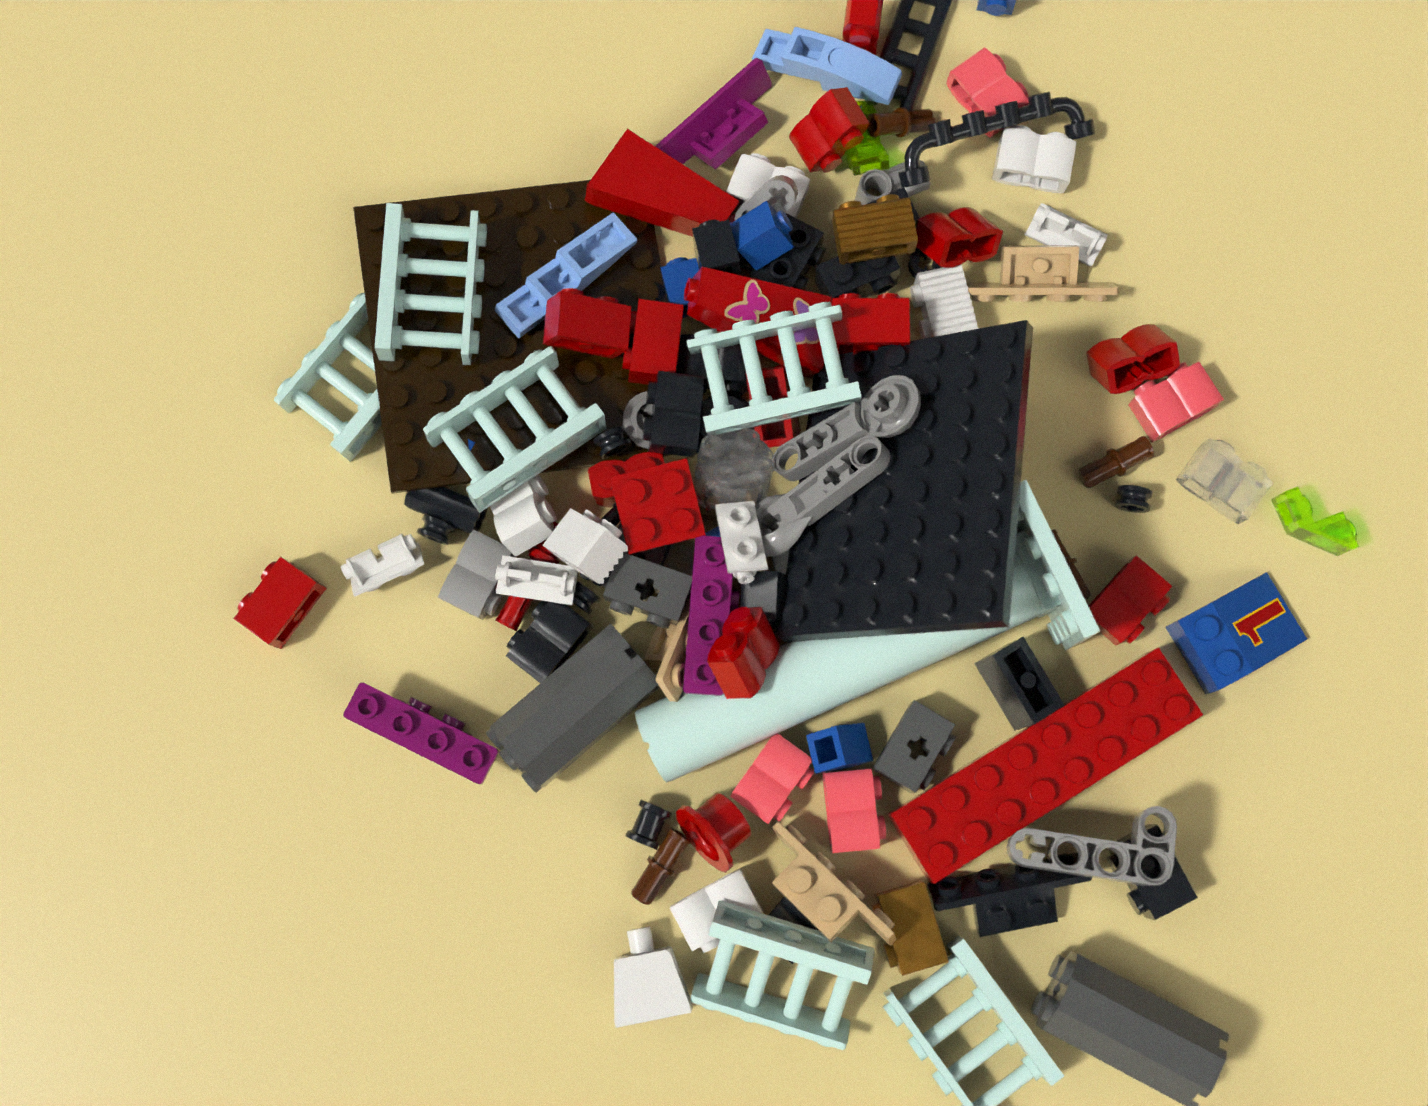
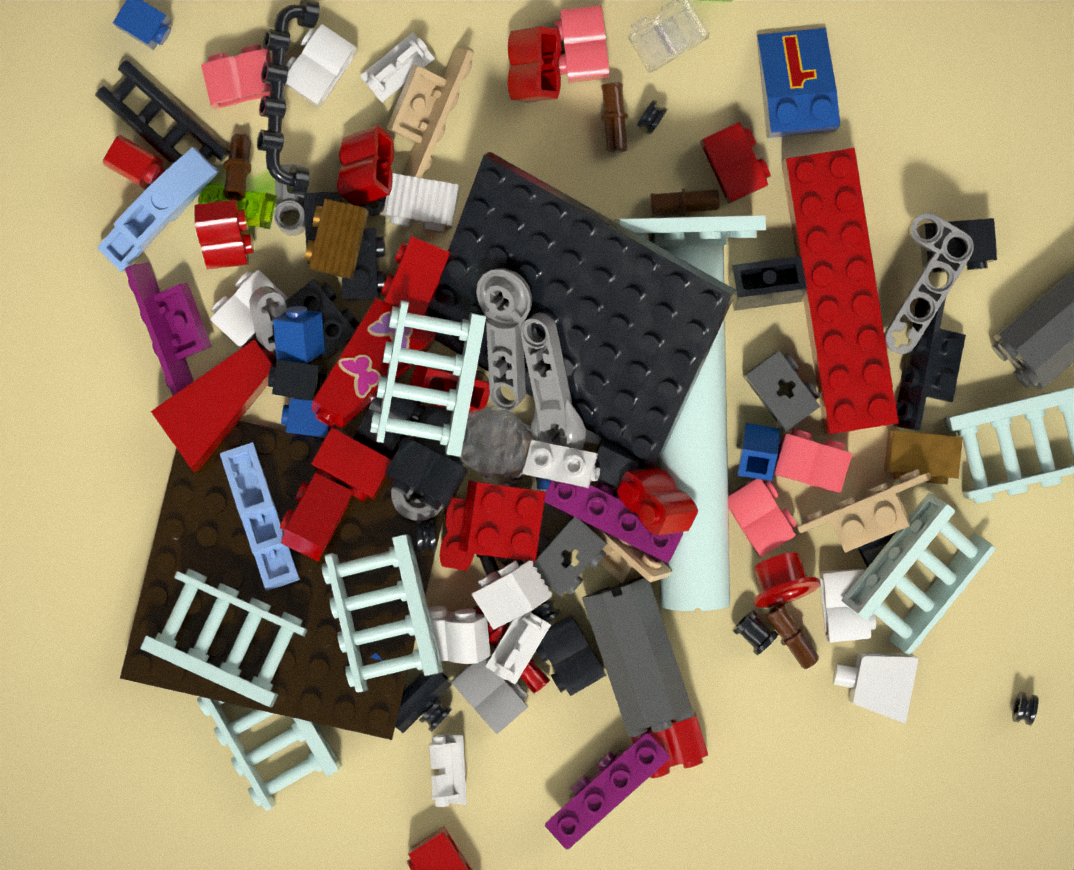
camera: 80 degrees left, 10 degrees up
none -> red brick [630,712,708,778]

